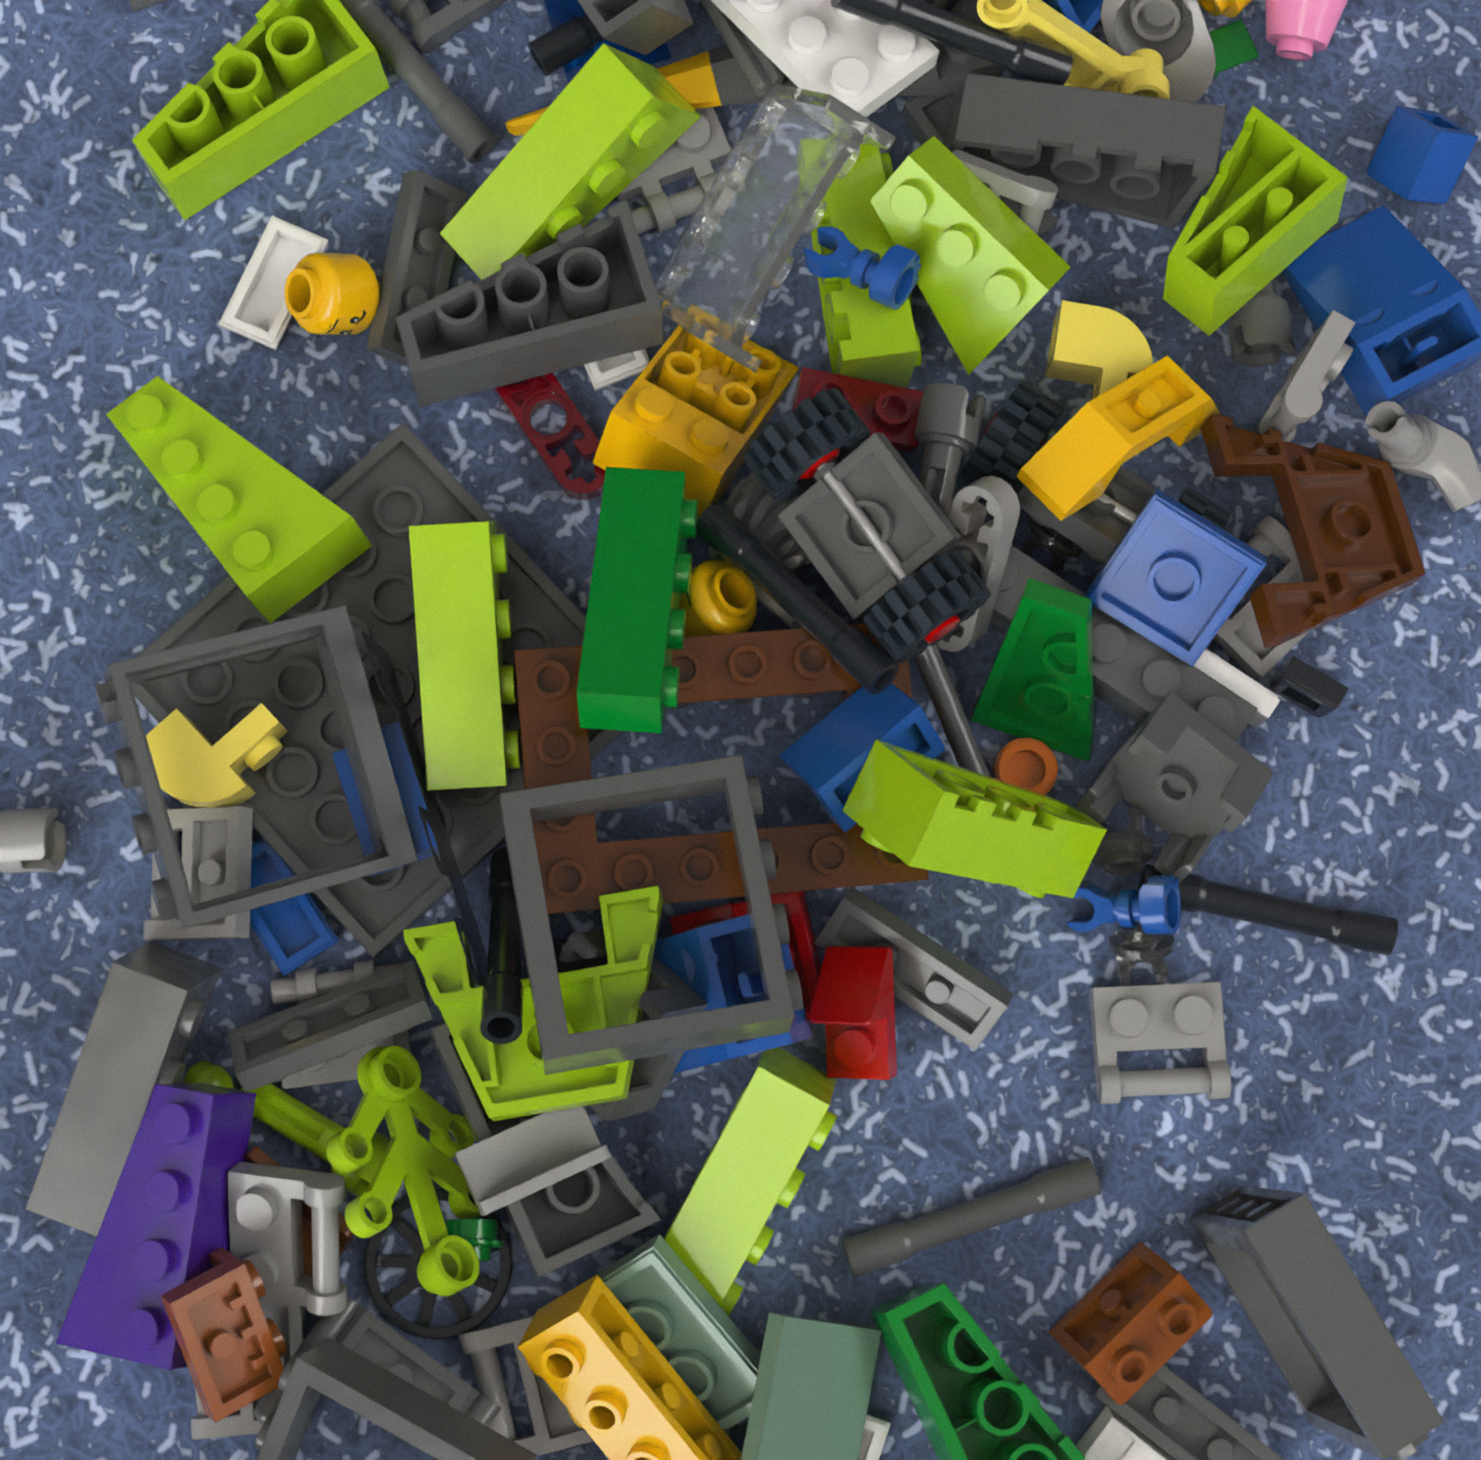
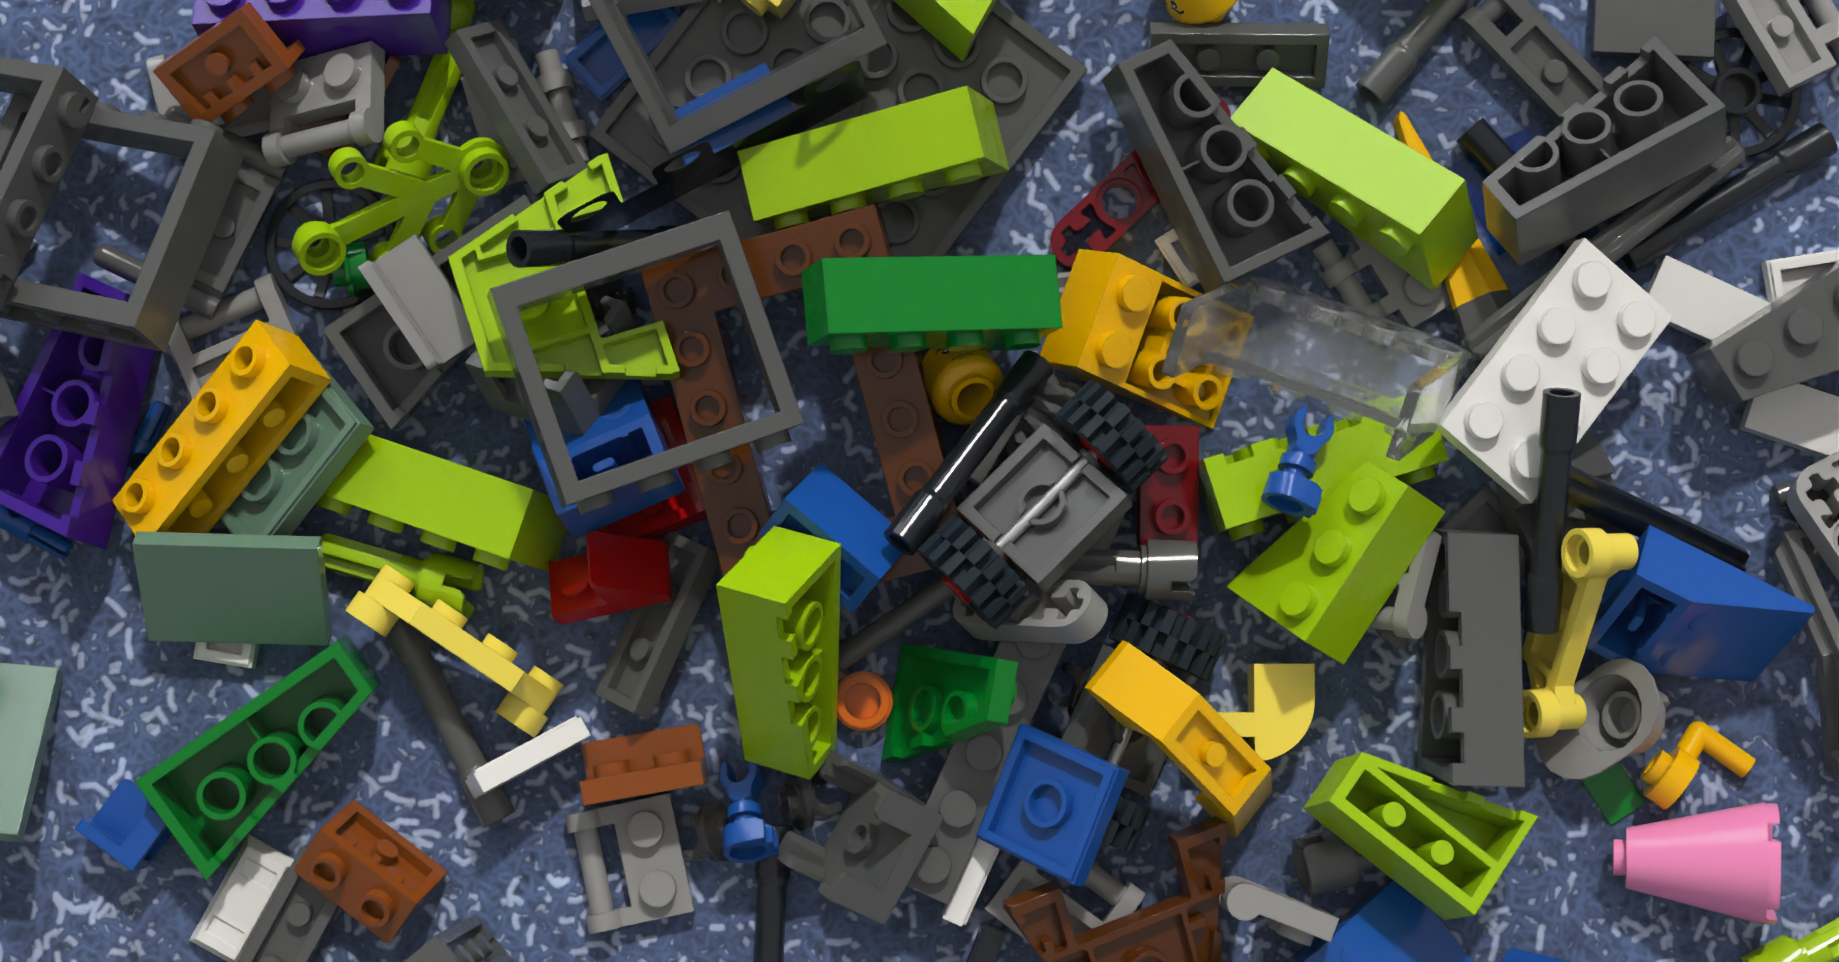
camera: 90 degrees right, 5 degrees up
none -> lime piece [321,533,484,619]
none -> light yellow plate [345,564,564,738]
none -> white tile [465,716,590,799]
none -> dark orange bracket [579,723,710,806]

